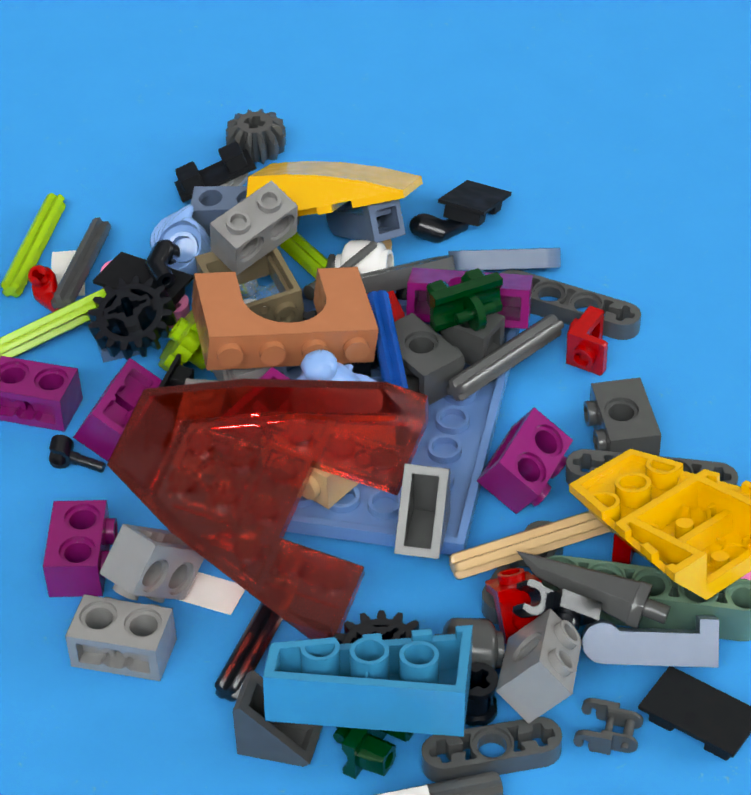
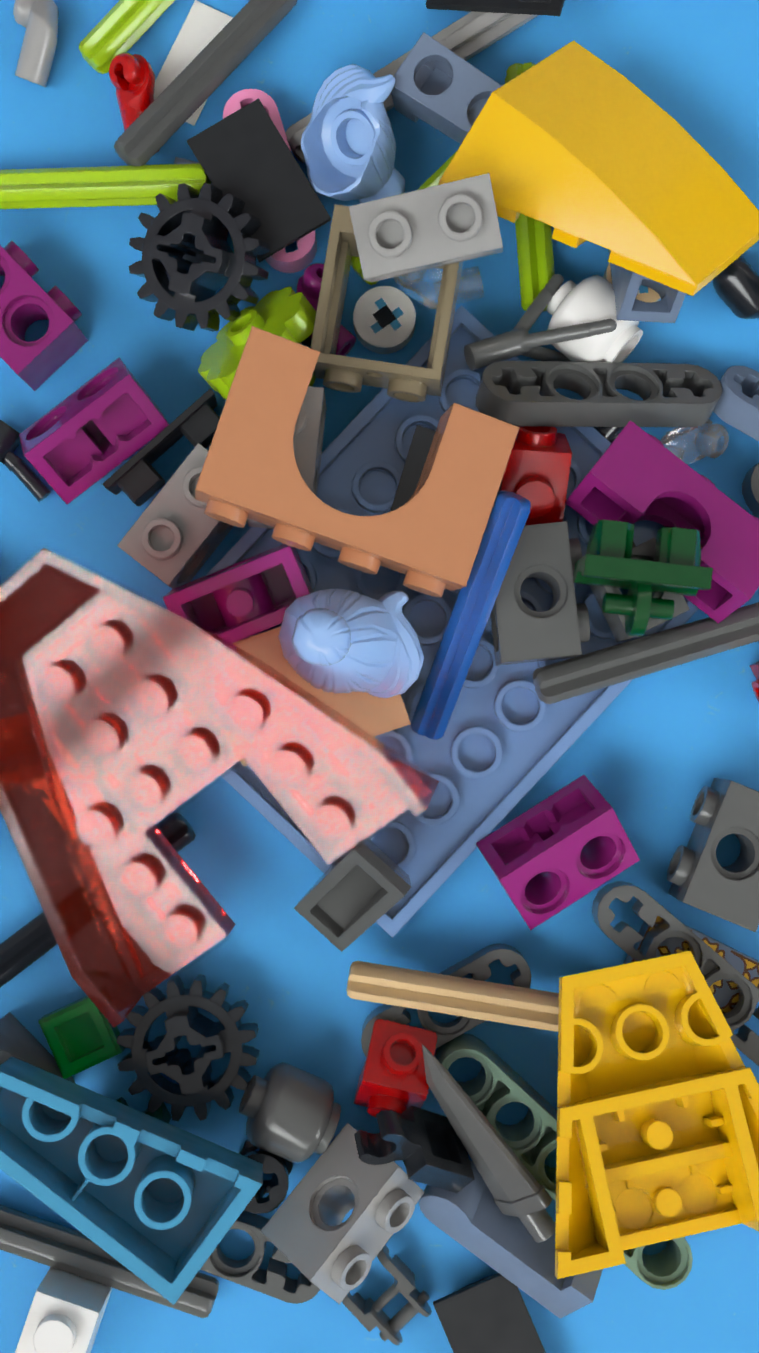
camera: 30 degrees right, 45 degrees up
black arm [145,240,180,289] -> none

